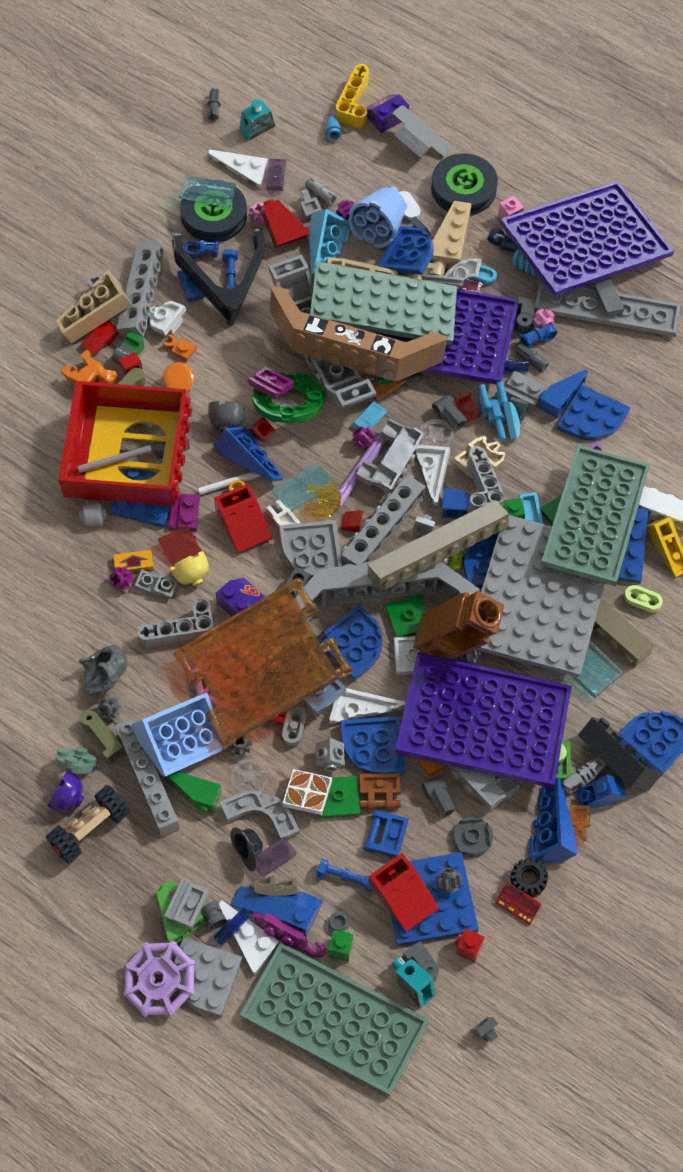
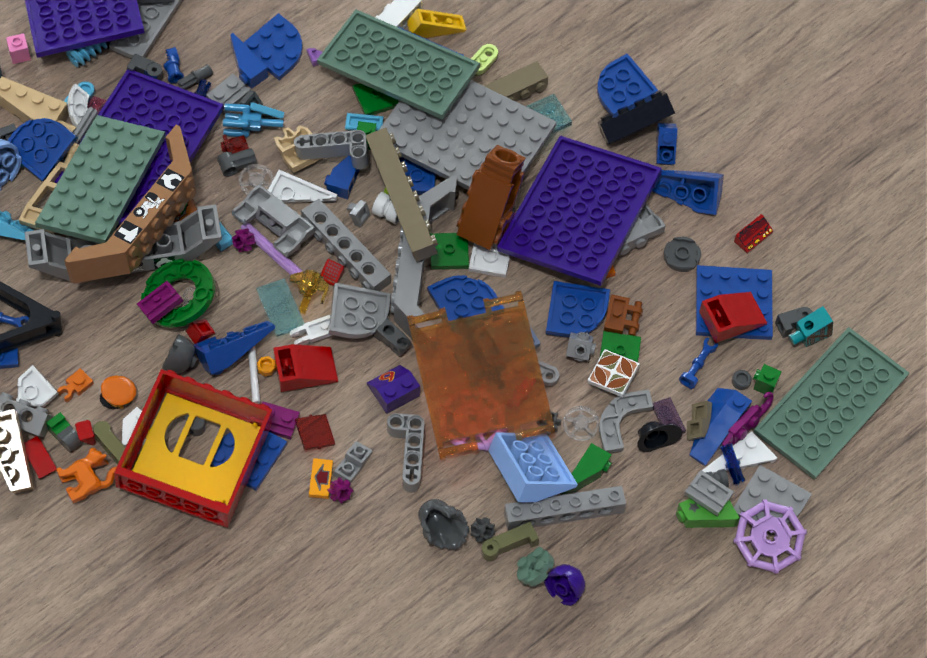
camera: 80 degrees left, 0 degrees up
black plate [46,785,130,864] -> none
light grey bar [78,445,152,473] -> none
light grey head [79,502,107,527] -> none
light yellow cylinder [170,551,209,586] -> none
white wing [329,688,405,724] -> none
blue plate [363,810,409,857] -> none
dark grey piece [422,775,456,818] -> none
dark grey gear [436,868,463,893] -> none
red brick [455,928,485,962] -> none
dark grey tile [471,1017,498,1042] -> none
dark blue connector [487,228,518,253] -> none
black tyre [510,857,548,898] -> none
bright pink gear [532,309,555,329] -> none
light grey hinge [563,757,607,795] -> none
clear orange plate [569,805,590,841] -> none

